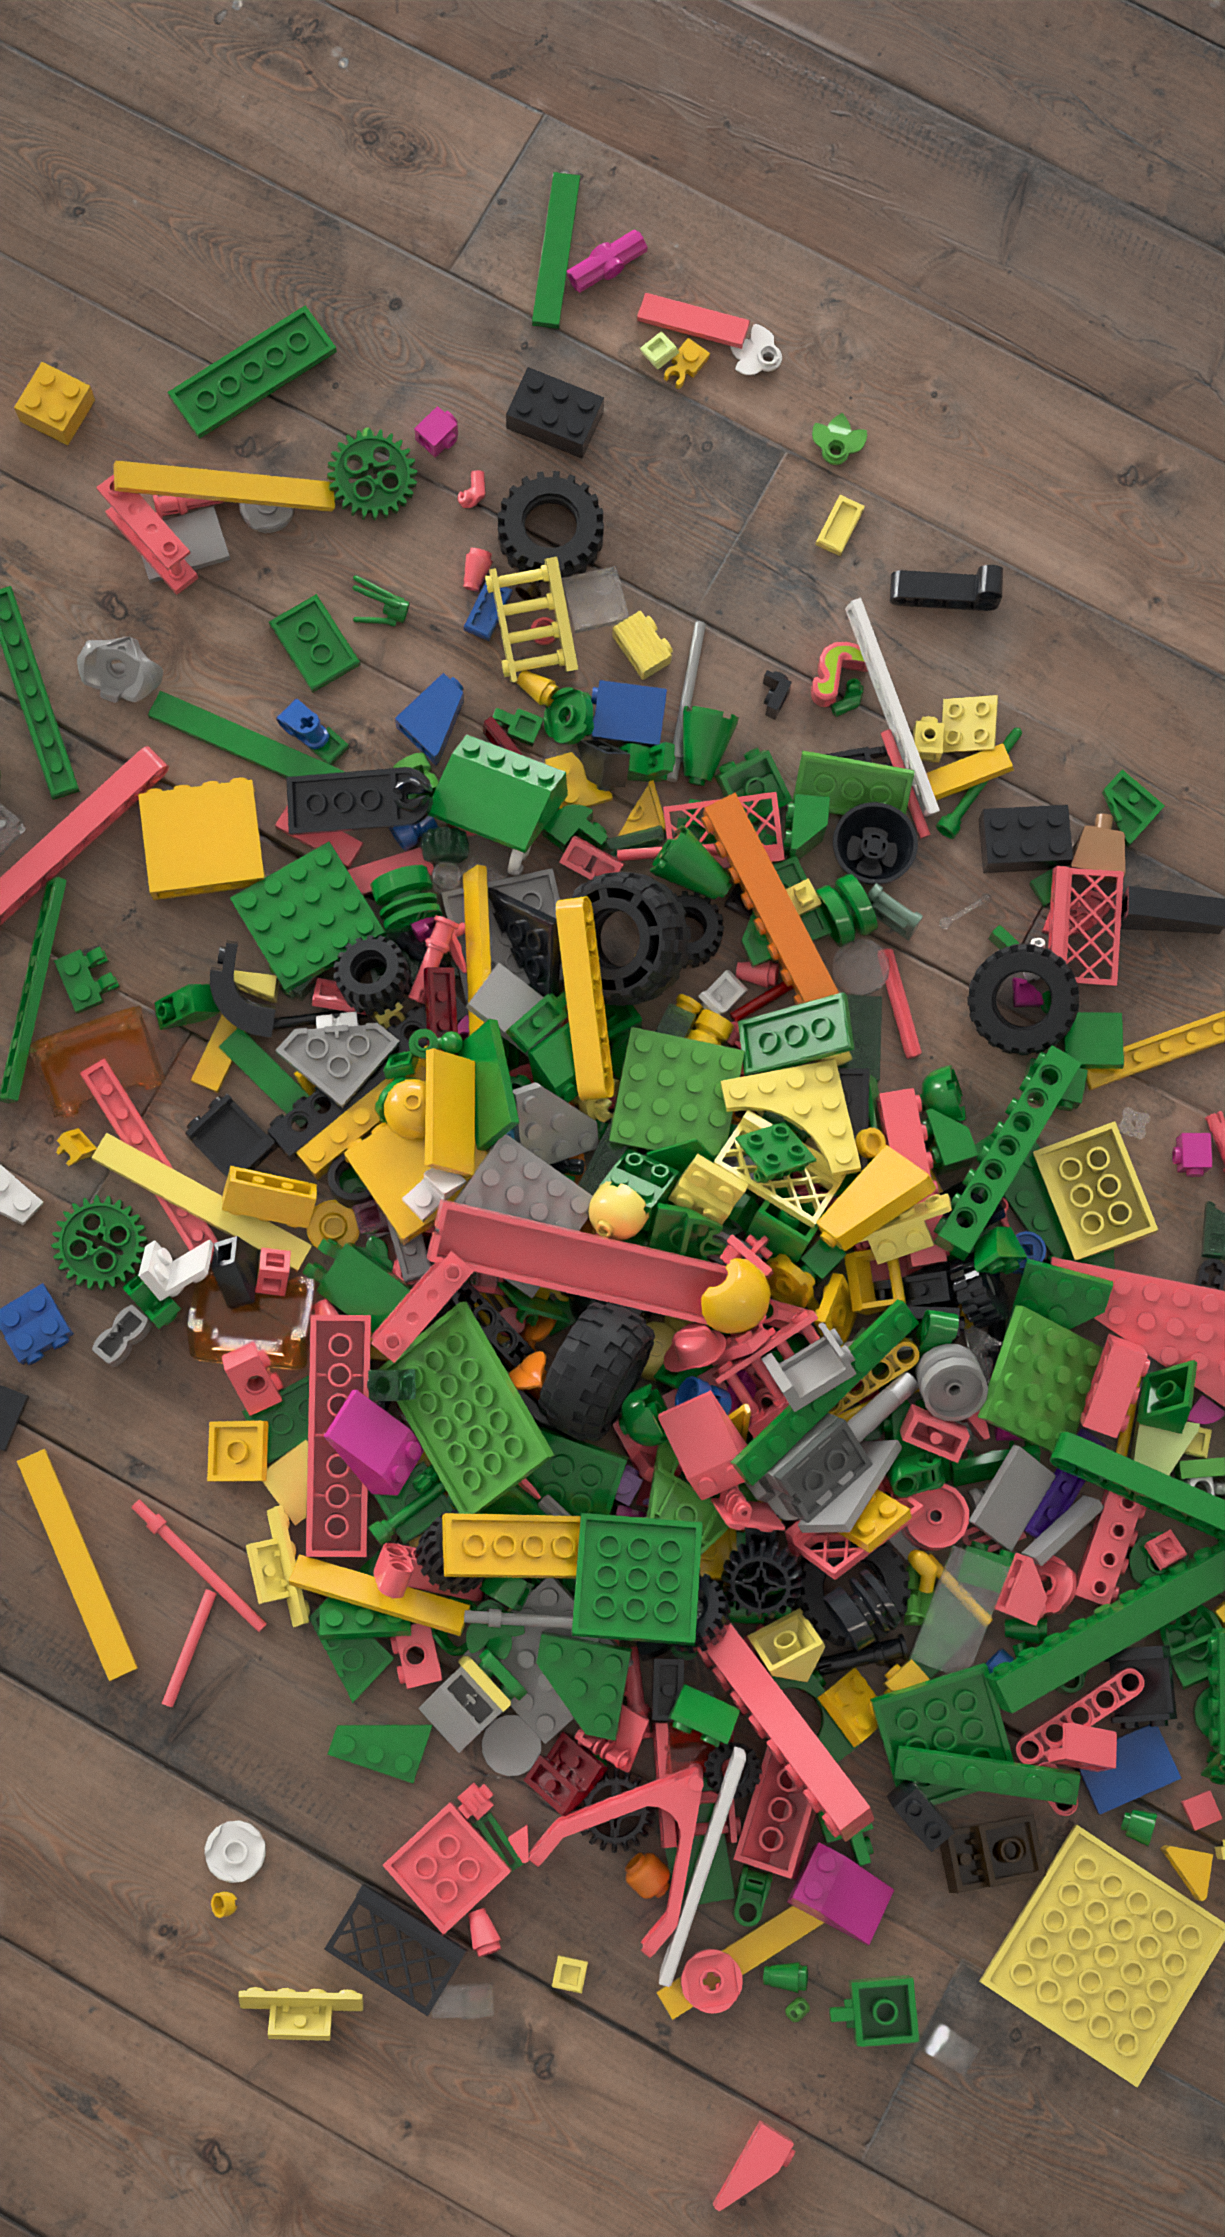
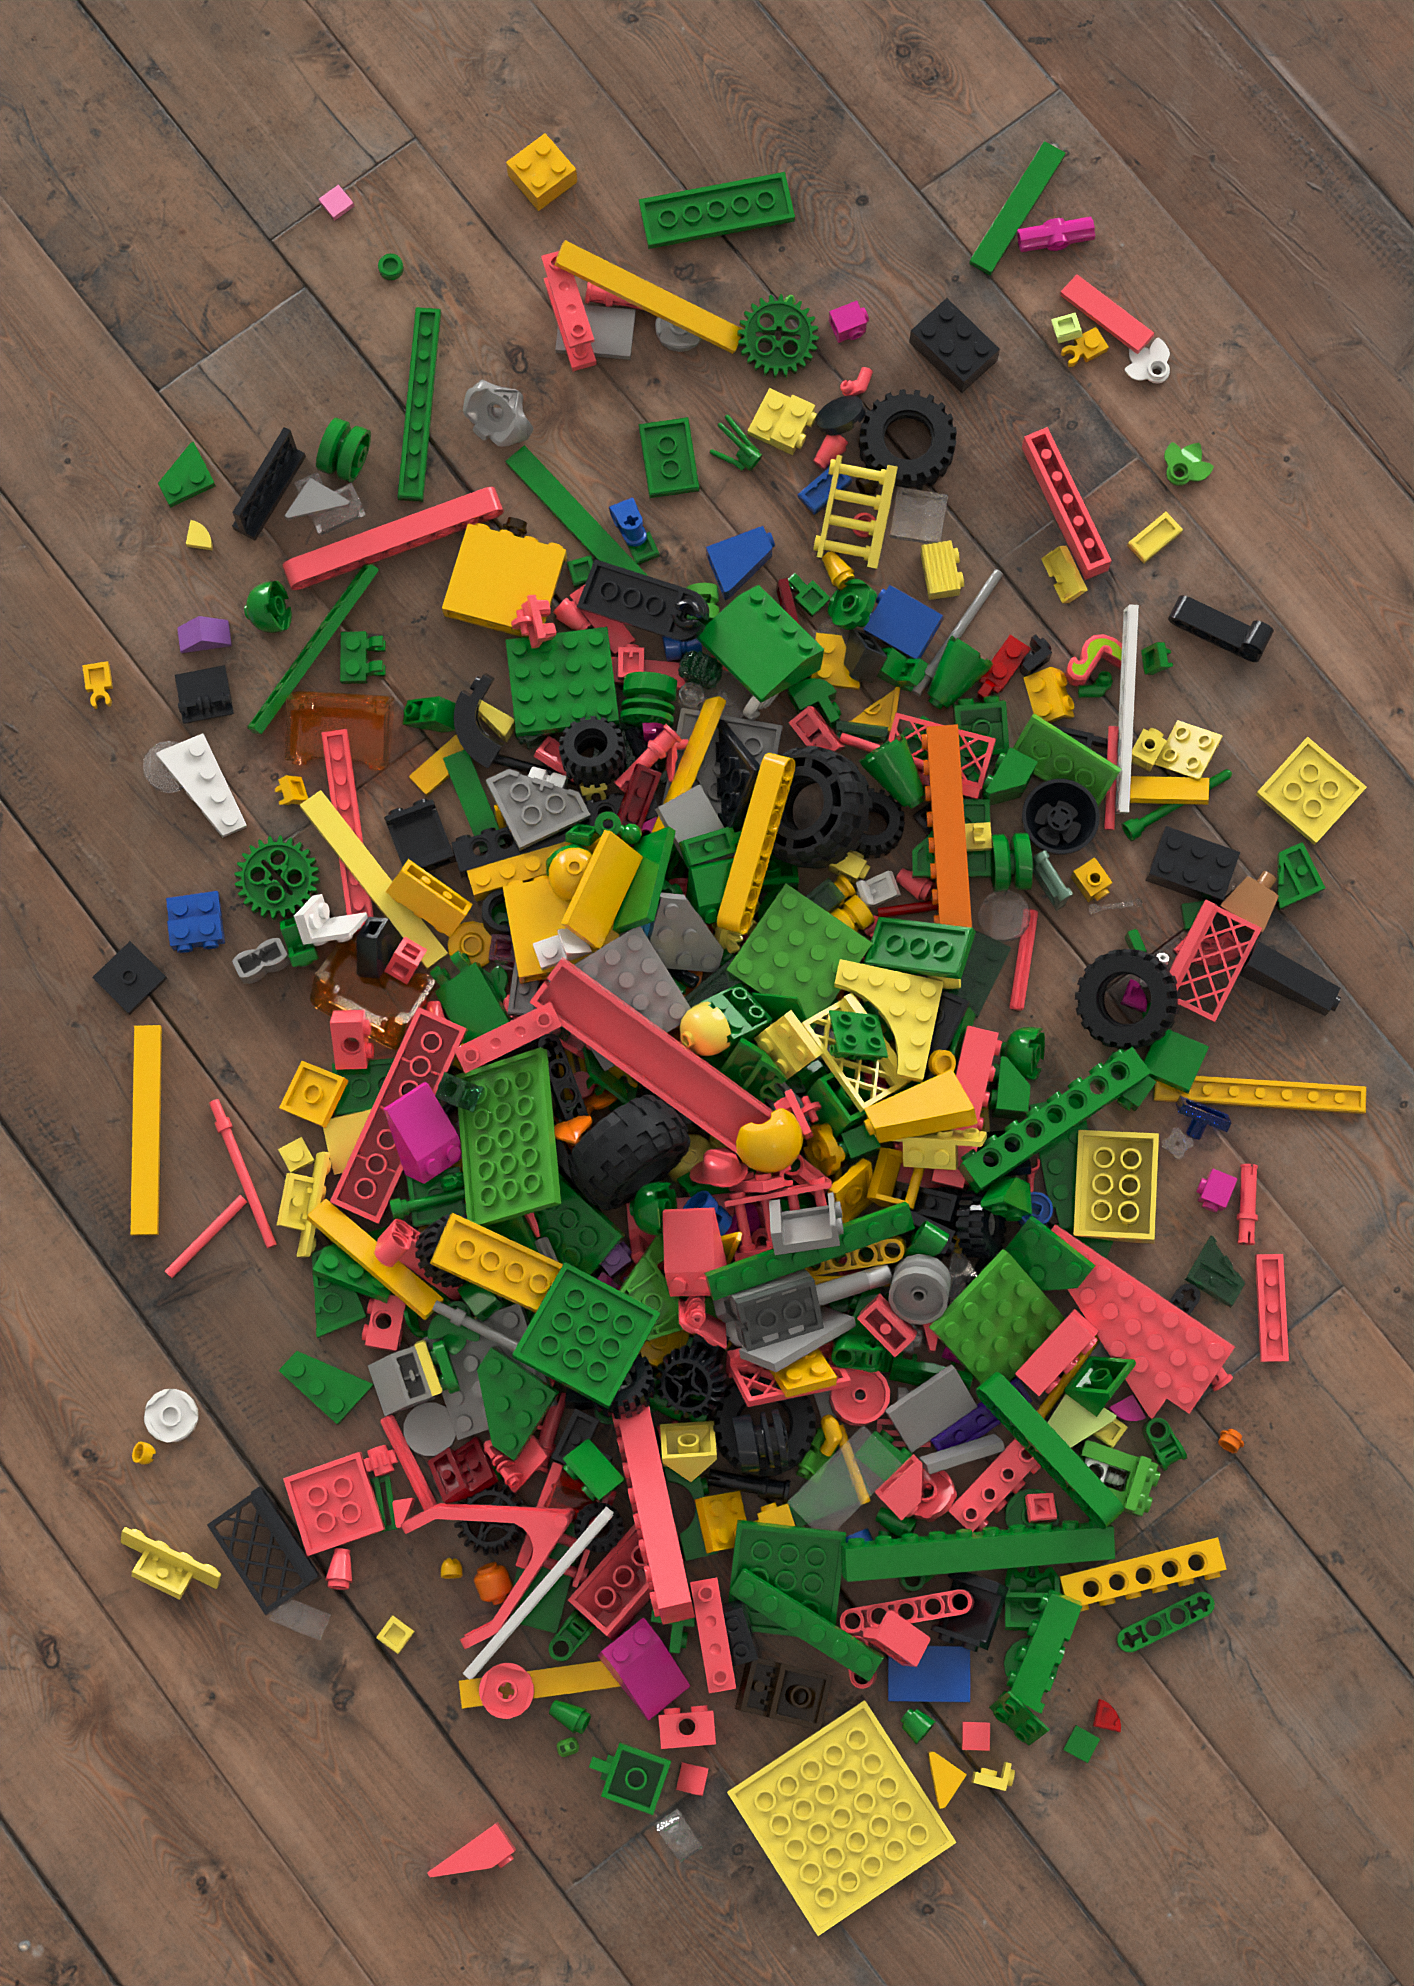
camera: 30 degrees right, 0 degrees up
none -> light yellow plate [278,1137,315,1173]
none -> coral axle [381,1415,437,1511]
none -> yellow hinge [441,1558,463,1579]
none -> dark brown plate [503,517,527,537]
none -> coral hips [511,595,556,648]
none -> coral cone [553,598,591,631]
none -> green tile [567,555,593,588]
none -> coral bracket [618,644,645,680]
none -> coral brick [658,1705,716,1749]
none -> coral slope [676,1762,709,1796]
none -> coral fence [690,1577,736,1693]
none -> light yellow plate [747,388,817,455]
none -> black tile [816,395,866,436]
none -> light yellow brick [829,850,871,885]
none -> red hinge [976,635,1031,702]
none -> coral brick [1022,427,1112,580]
none -> yellow bracket [1024,667,1074,723]
none -> light yellow piece [1042,546,1088,604]
none -> yellow brick [1071,857,1113,902]
none -> green tile [1141,642,1173,675]
none -> clear blue tile [1176,1096,1231,1140]
none -> light yellow plate [1256,737,1367,845]

